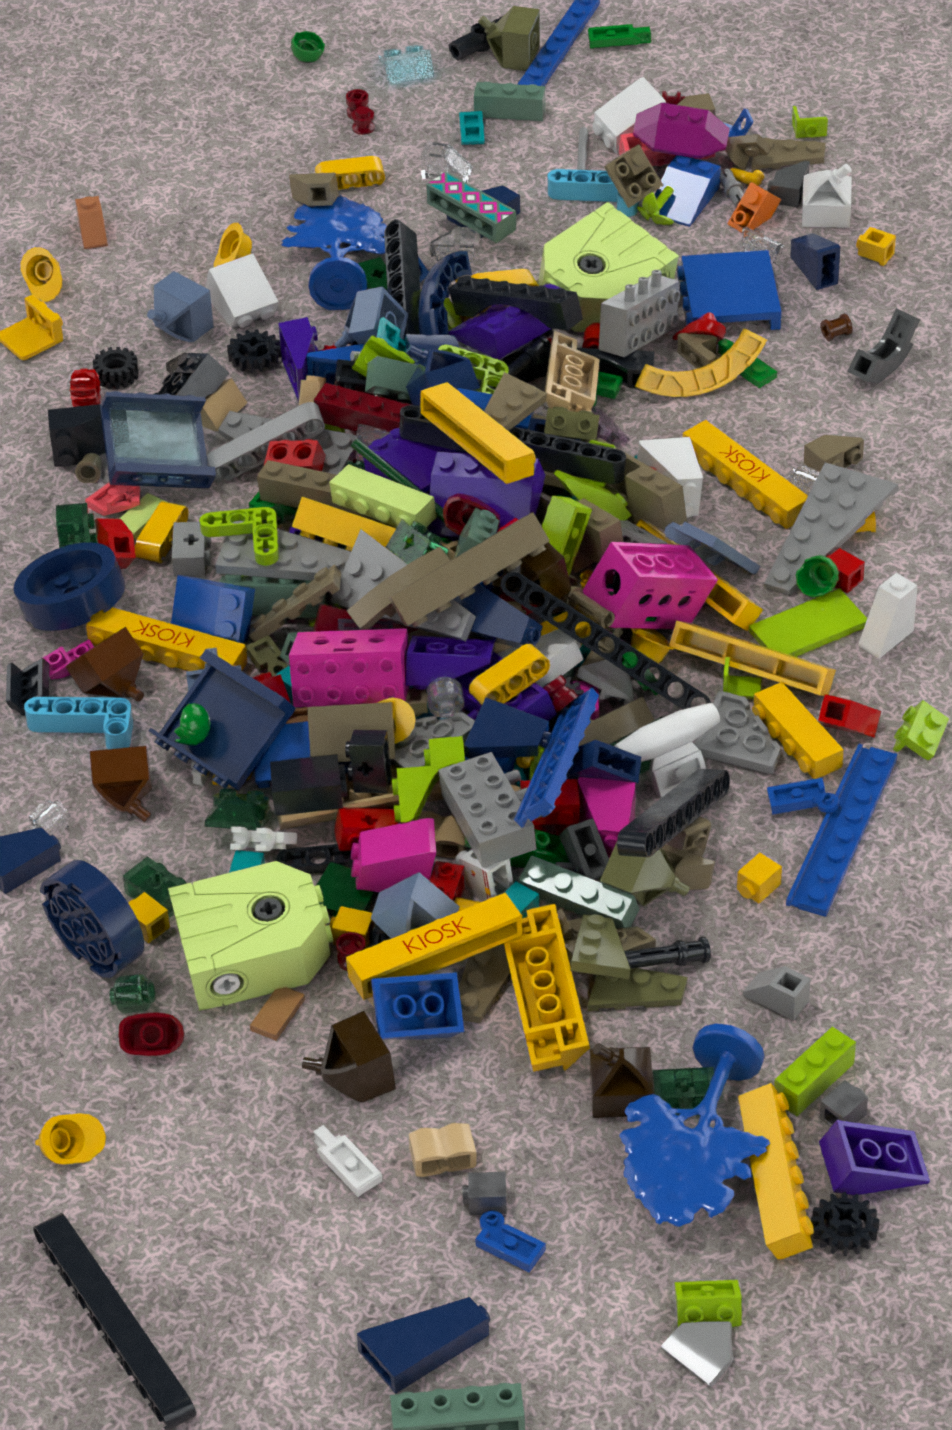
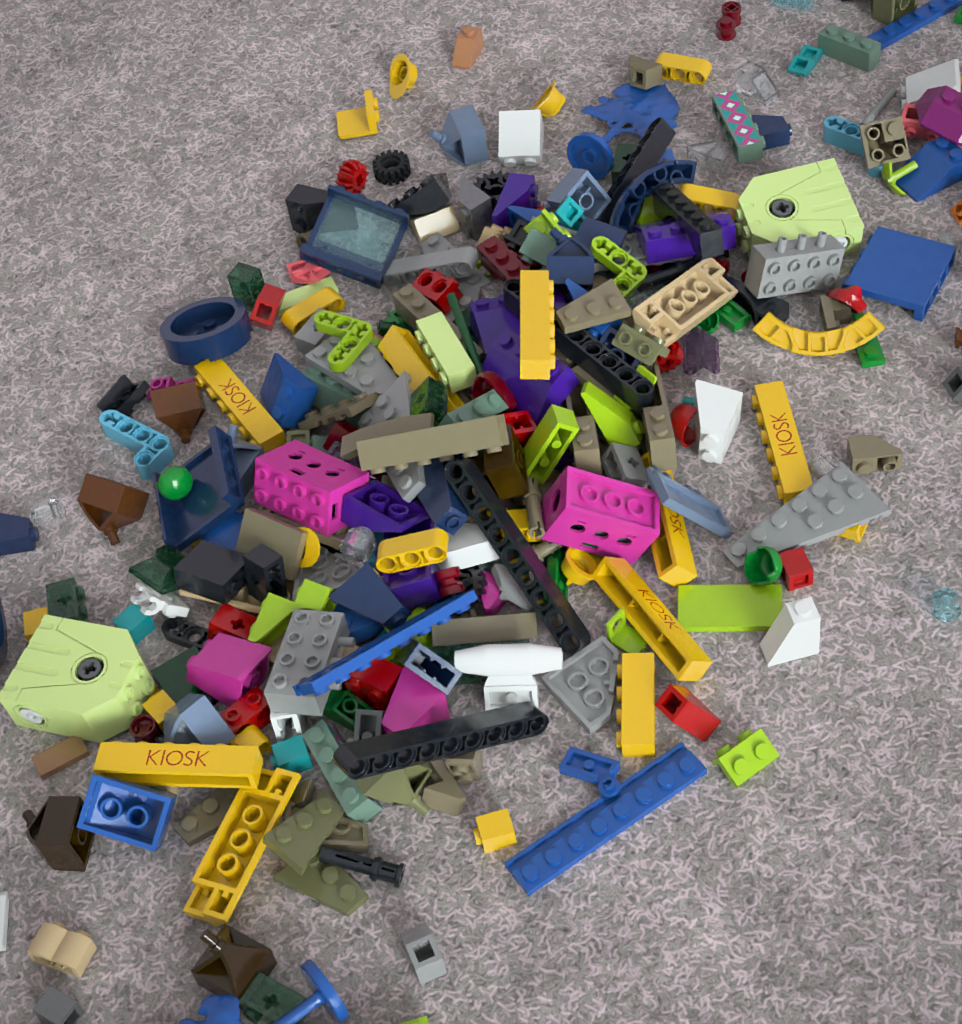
camera: 40 degrees right, 5 degrees up
none -> flat silver slope [457,178,493,241]

